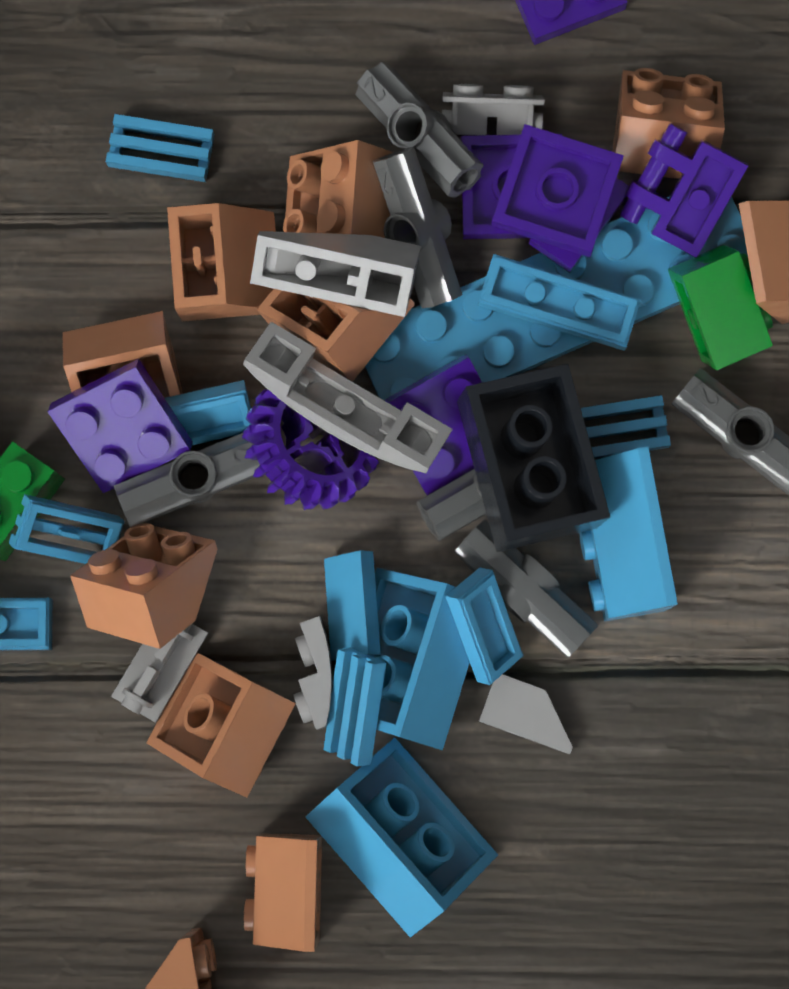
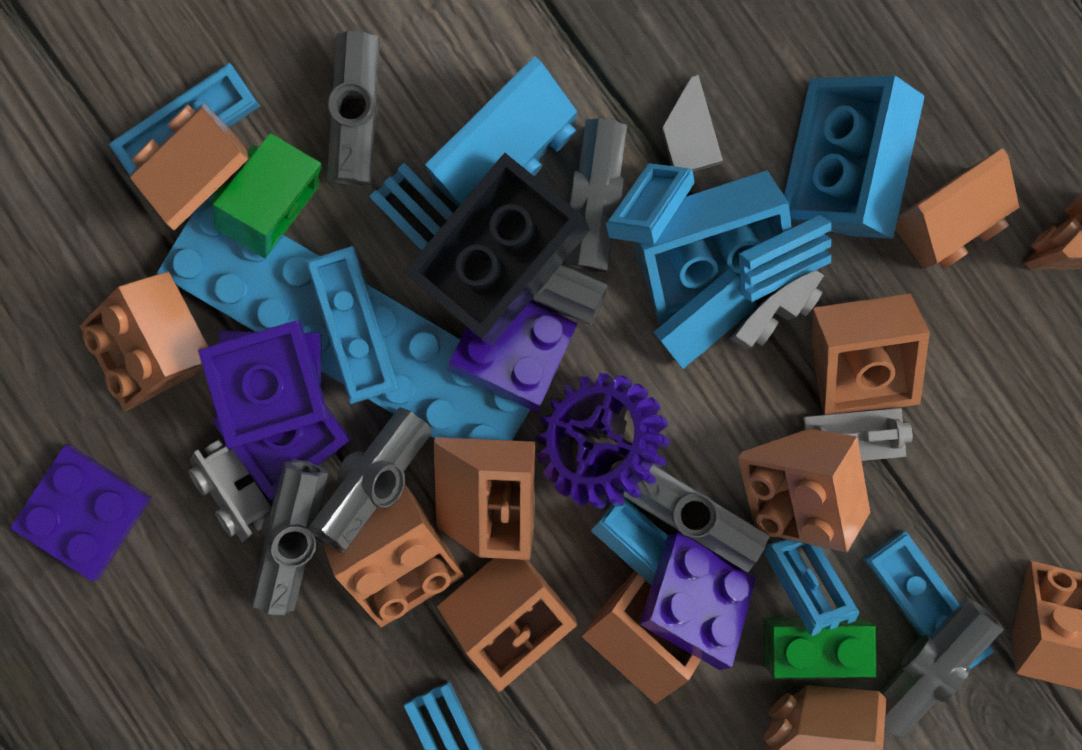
camera: 130 degrees left, 5 degrees up
light grey slope [243,322,453,473] -> none
light grey slope [250,231,421,317] -> none
dark purple plate [620,123,748,258] -> none

